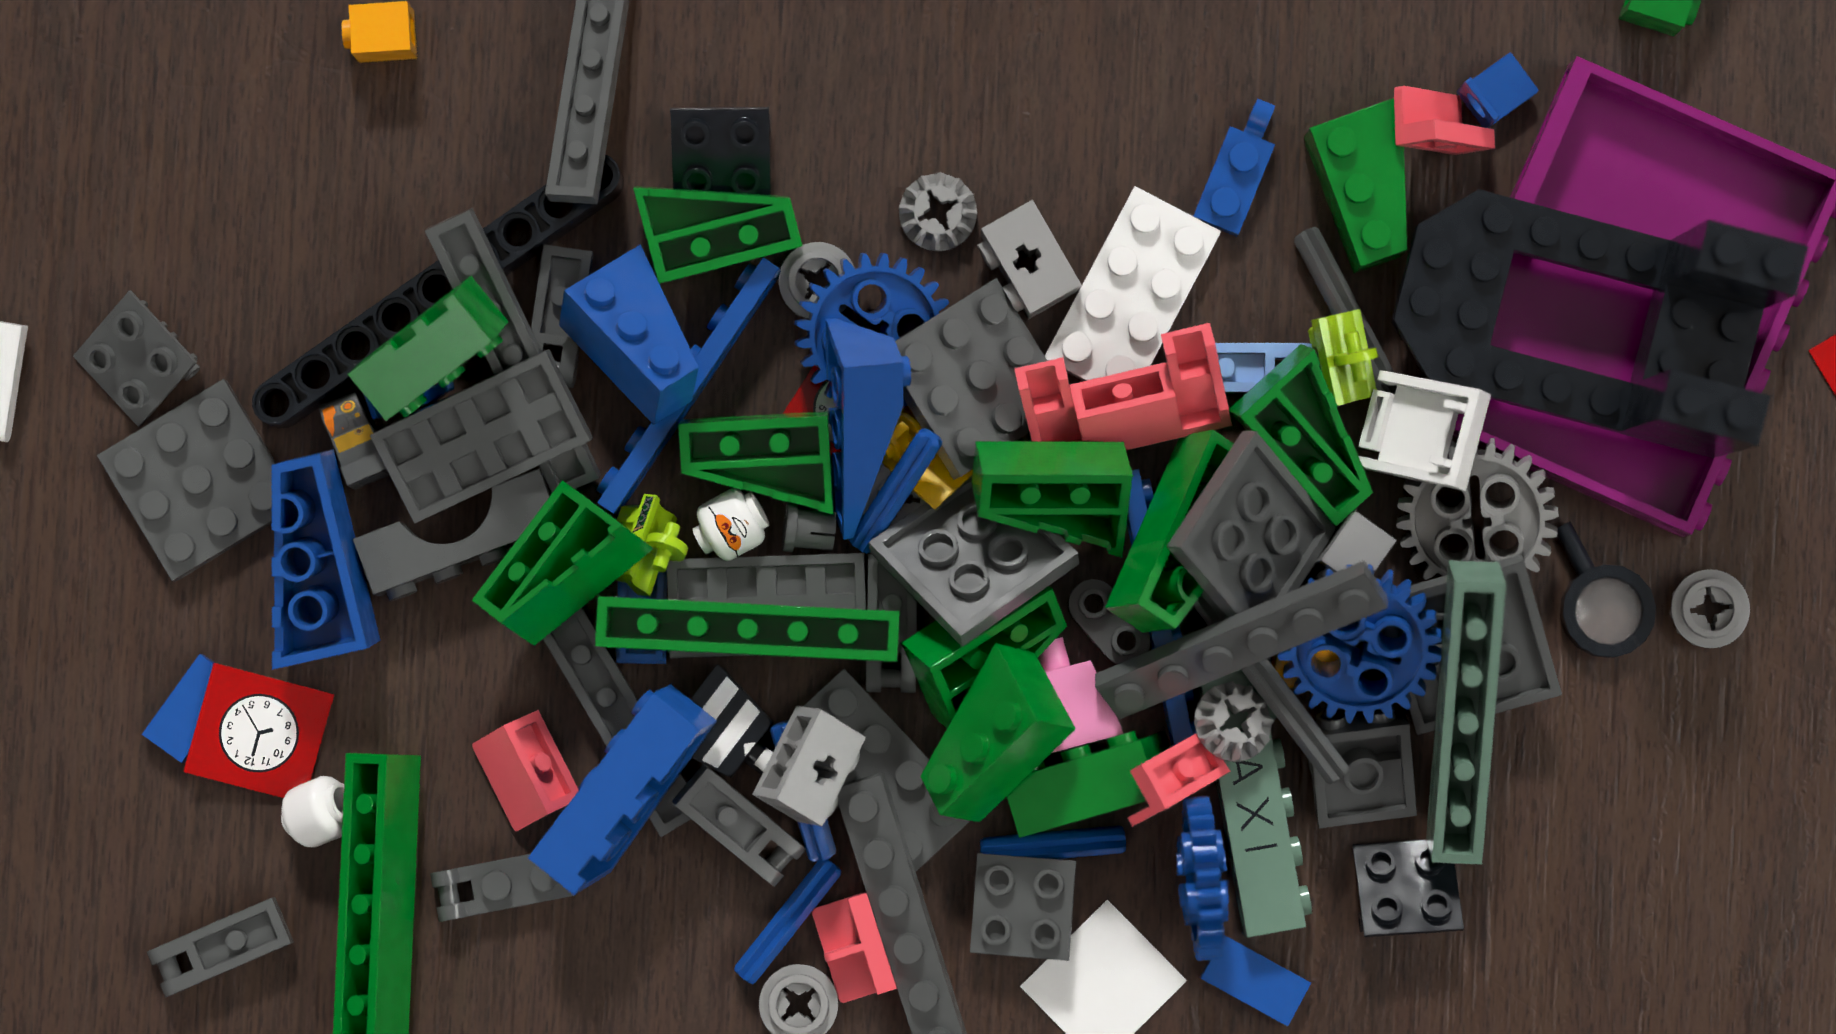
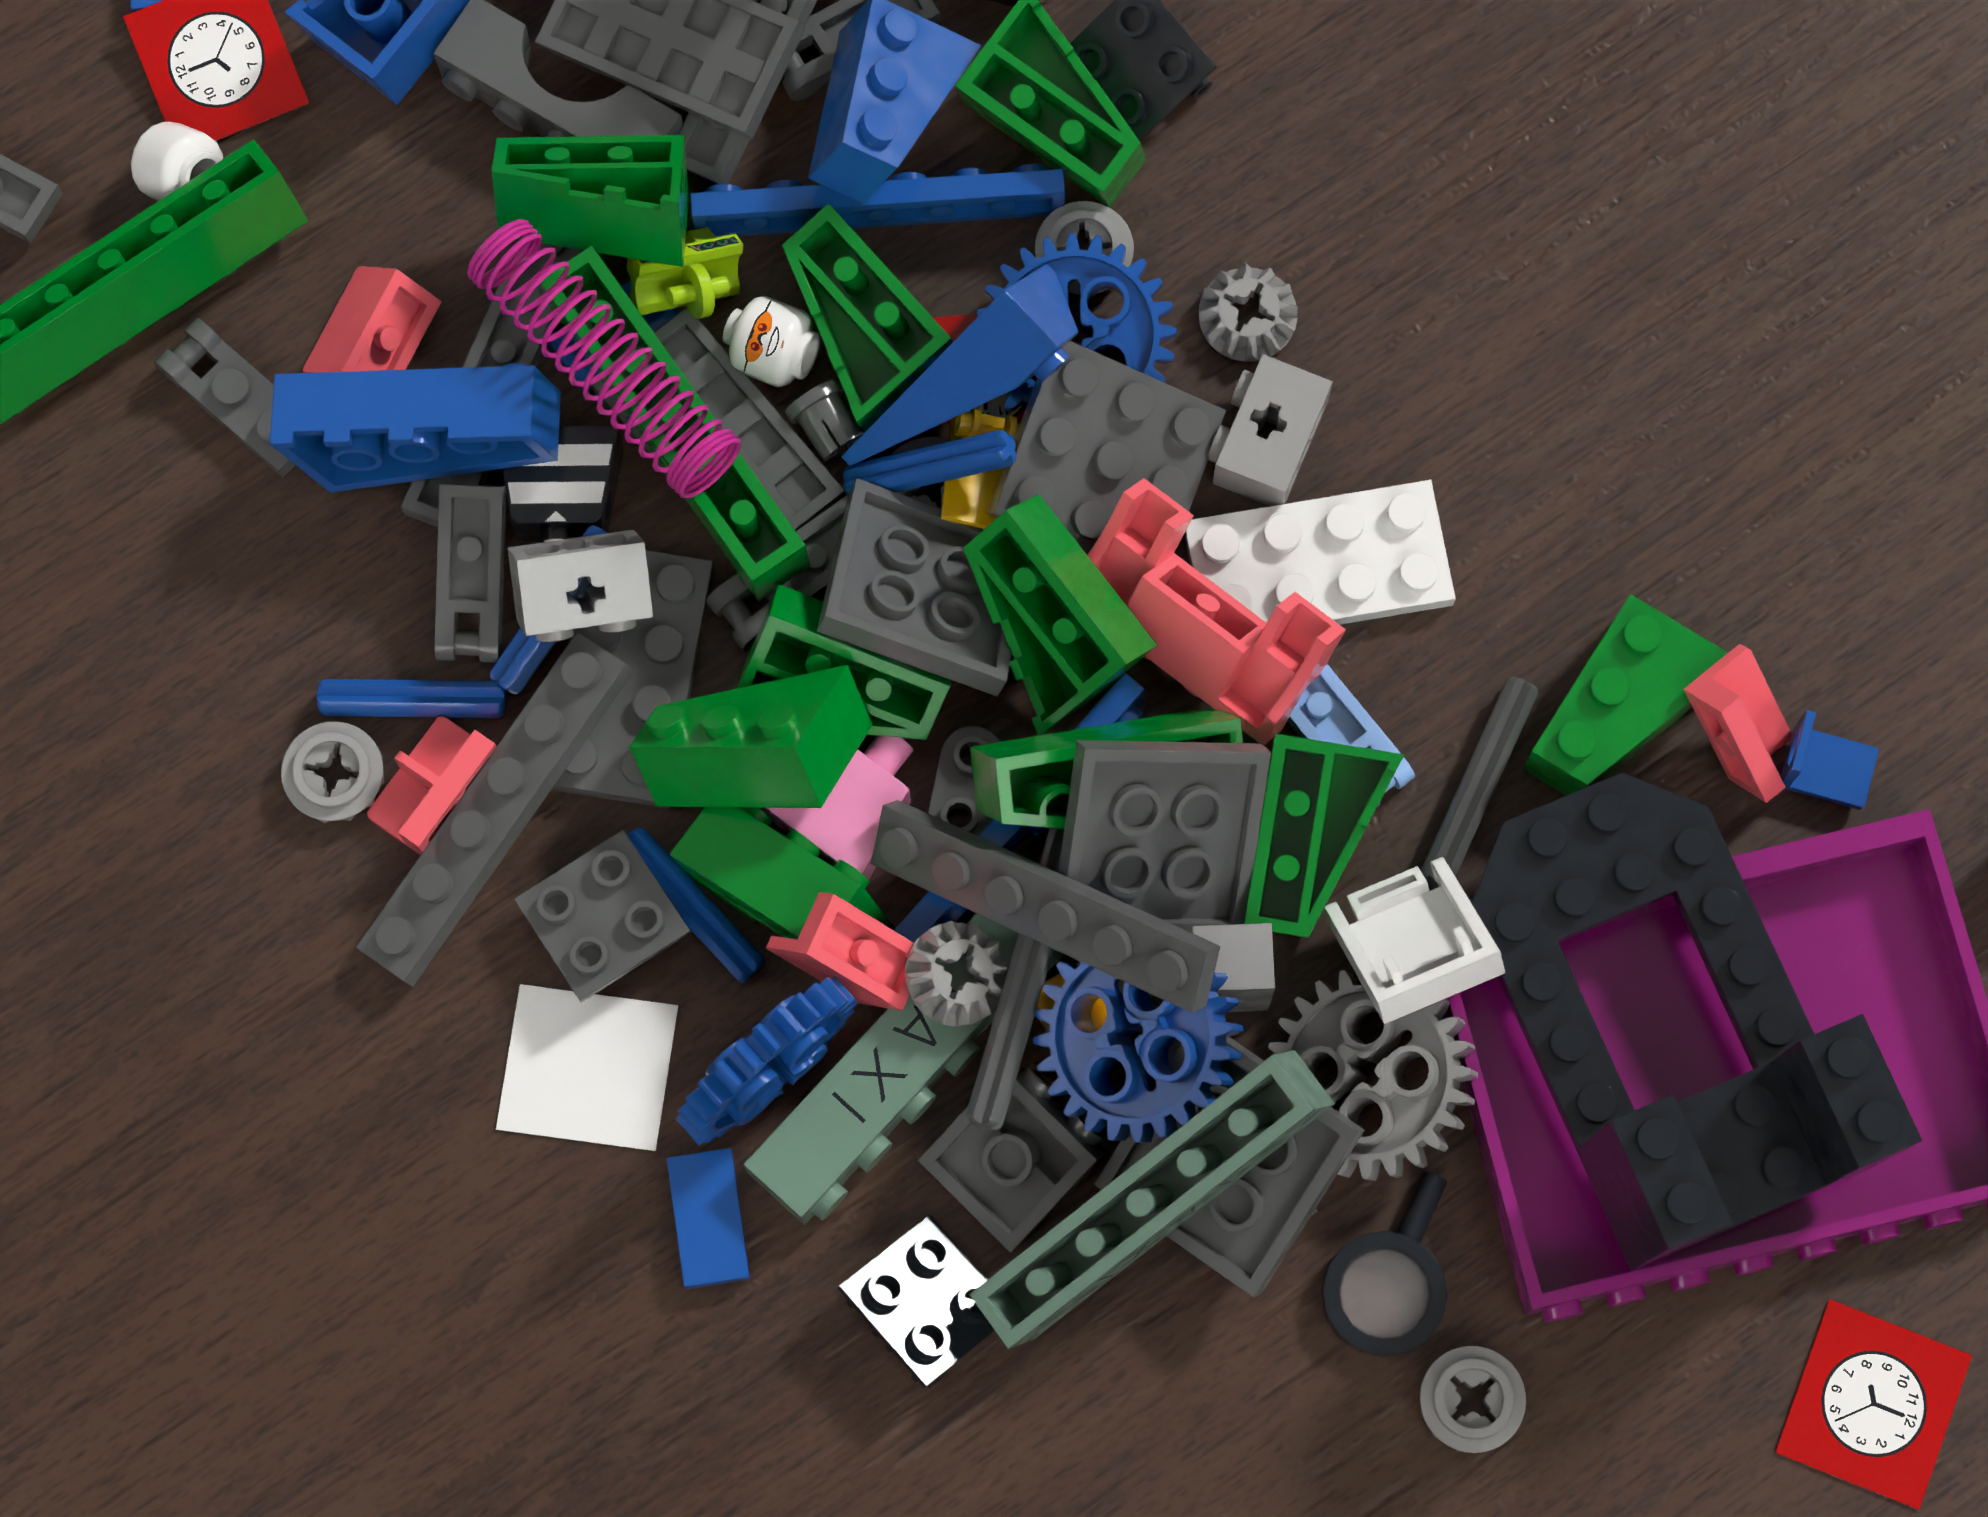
camera: 55 degrees right, 10 degrees down
blue plate [1193,98,1275,237] -> none
lime hips [1308,309,1378,406] -> none
none -> dark pink piece [467,219,741,498]

